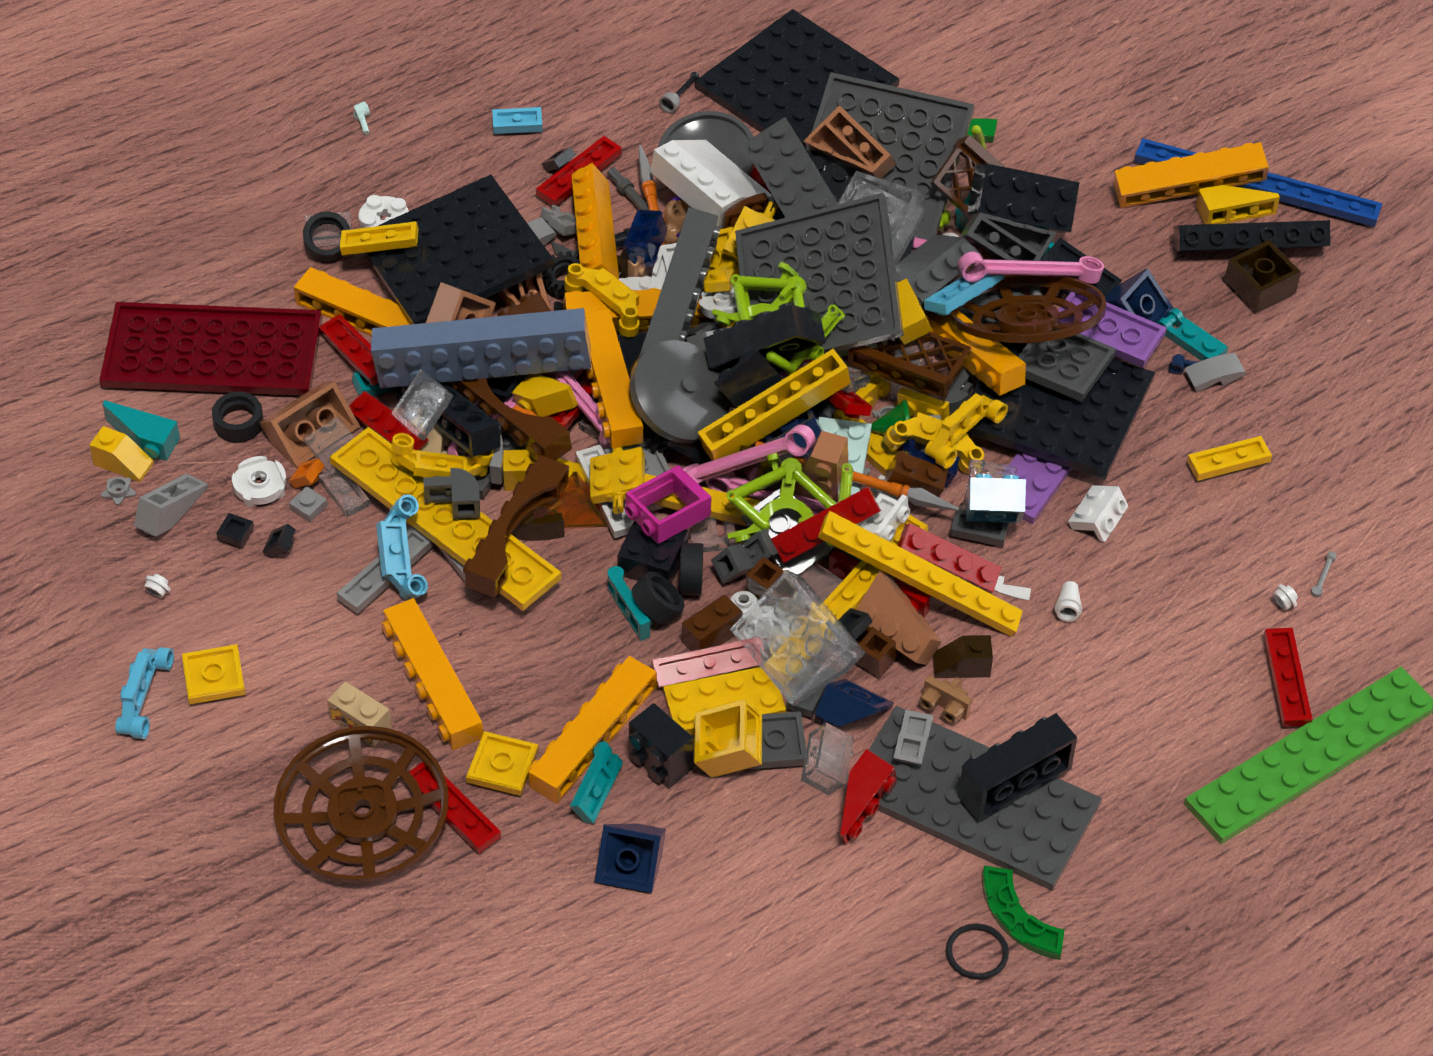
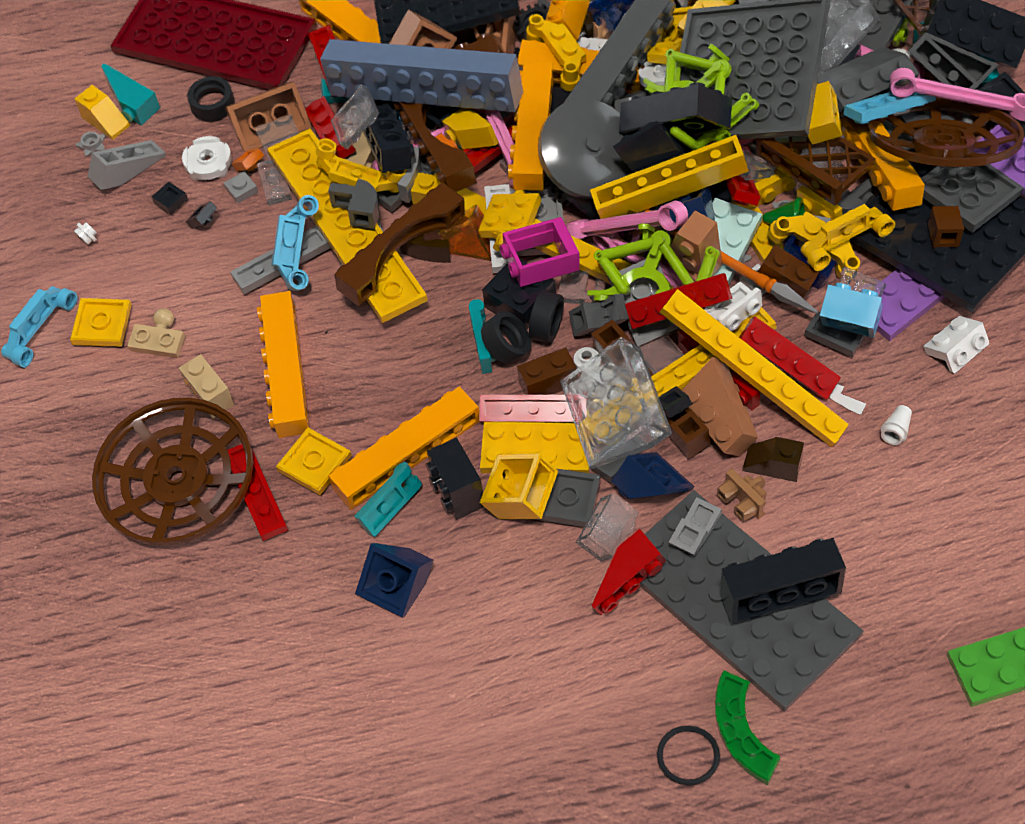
camera: 25 degrees right, 5 degrees up
none -> tan plate [127,308,185,358]
none -> reddish brown brick [928,206,964,247]

